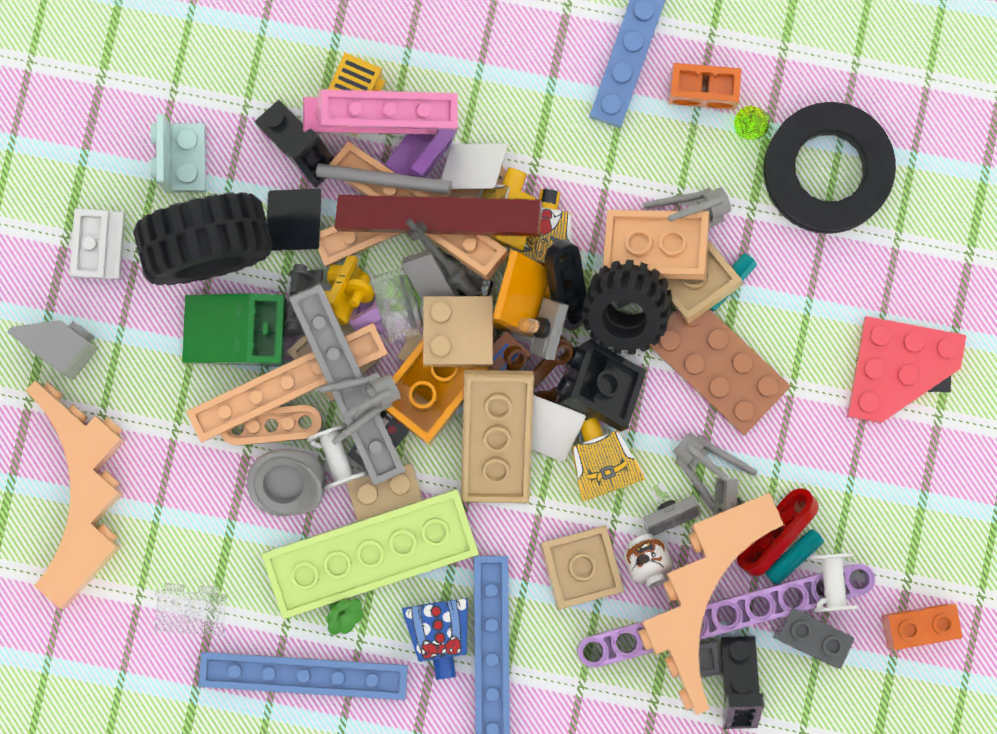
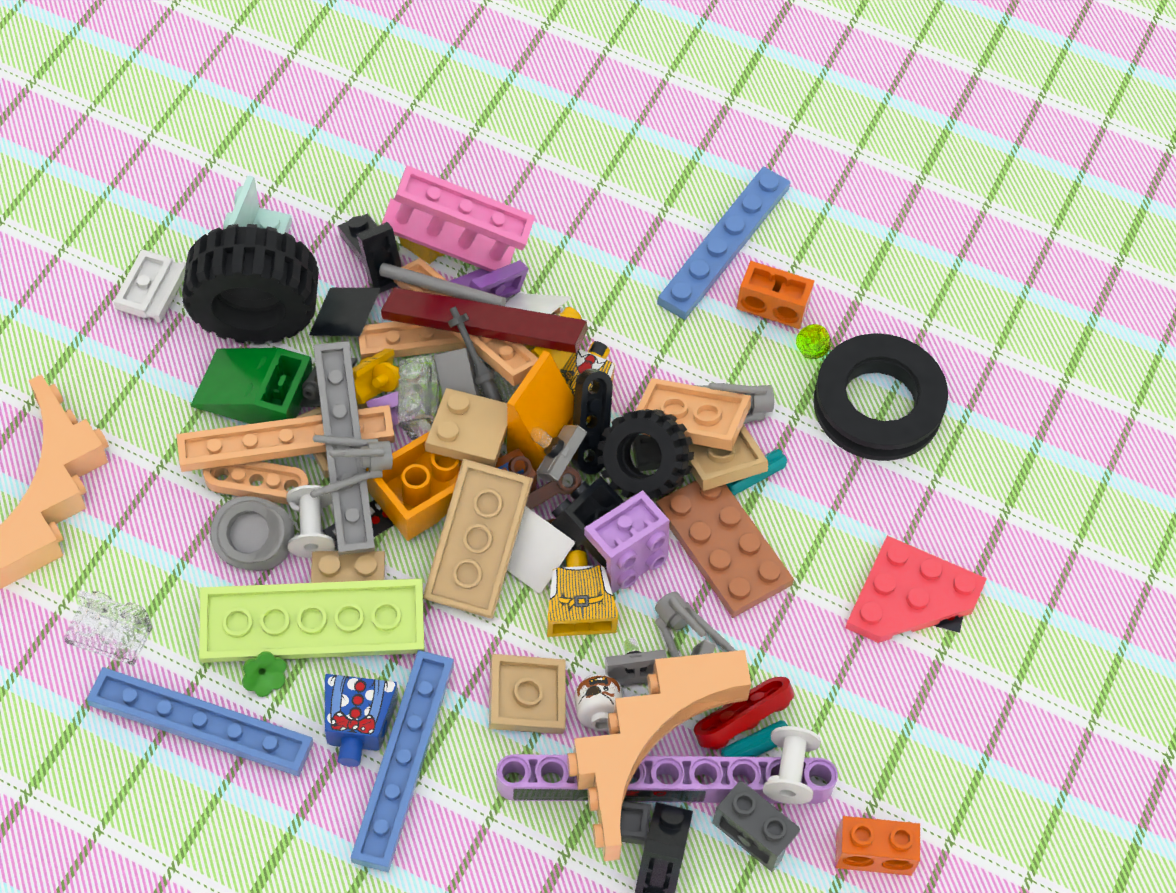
camera: 15 degrees right, 25 degrees down
light grey slope [7,320,99,380] -> none
none -> lavender bracket [584,490,670,593]

